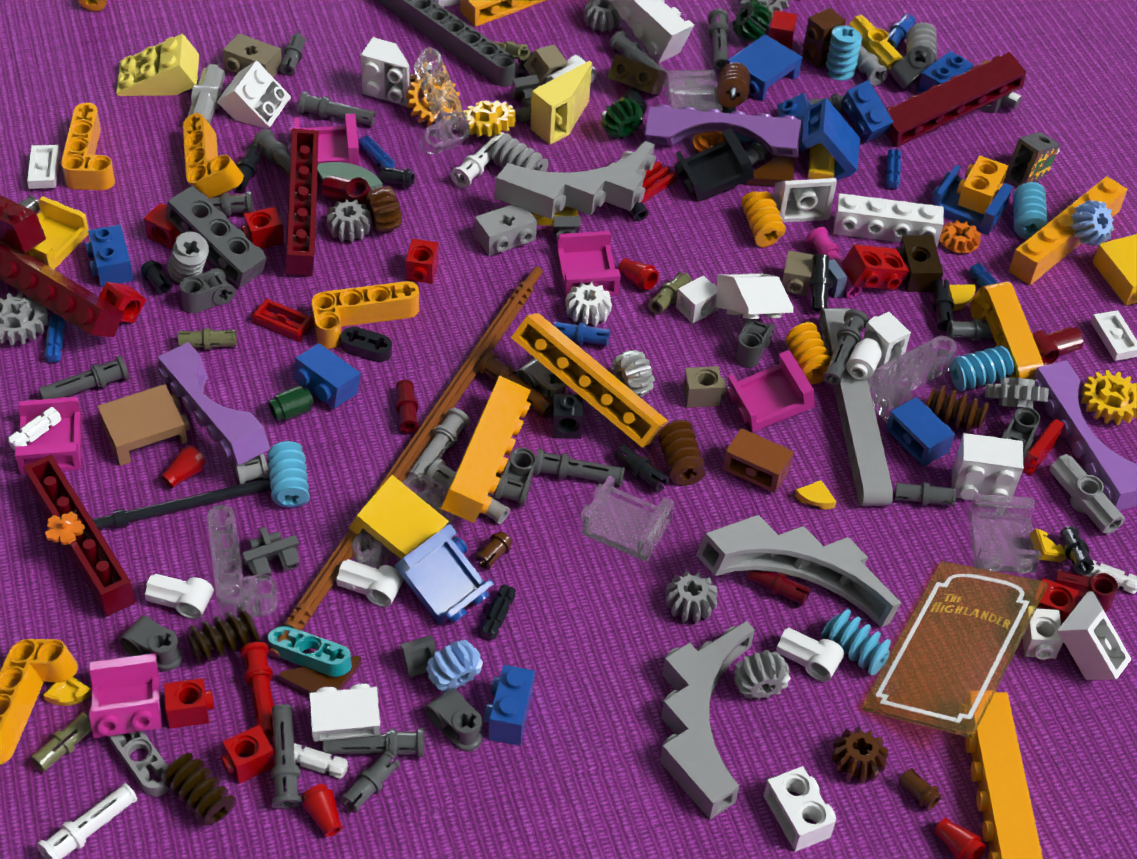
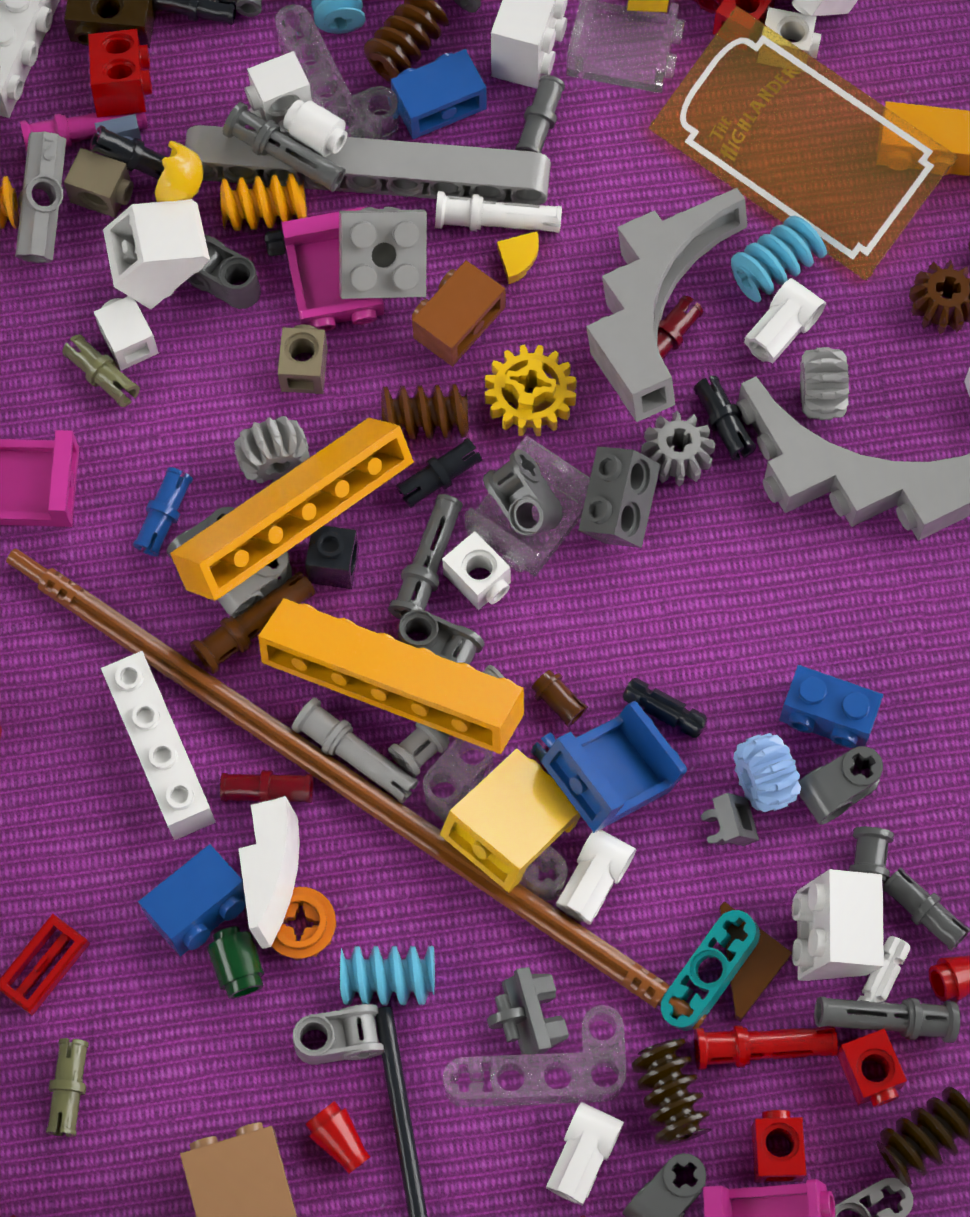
camera: 75 degrees left, 20 degrees up
medium lavender arch [158,342,270,466] -> none
light orange beam [312,281,419,349] -> none
black beam [341,327,392,362] -> none
white gear [565,282,612,327] -> none
red cone [618,258,659,290] -> none
none -> light grey piece [15,131,66,263]
none -> white brick [101,651,216,840]
none -> yellow hair [154,141,203,202]
none -> white slope [239,796,300,949]
none -> orange gear [272,887,337,961]
none -> light grey piece [339,207,427,299]
none -> white pin [435,191,562,233]
none -> white brick [442,531,511,610]
none -> dark grey piece [483,449,563,535]
none -> yellow gear [485,344,577,437]
none -> dark grey brick [578,446,661,548]
none -> black pin [693,375,756,461]

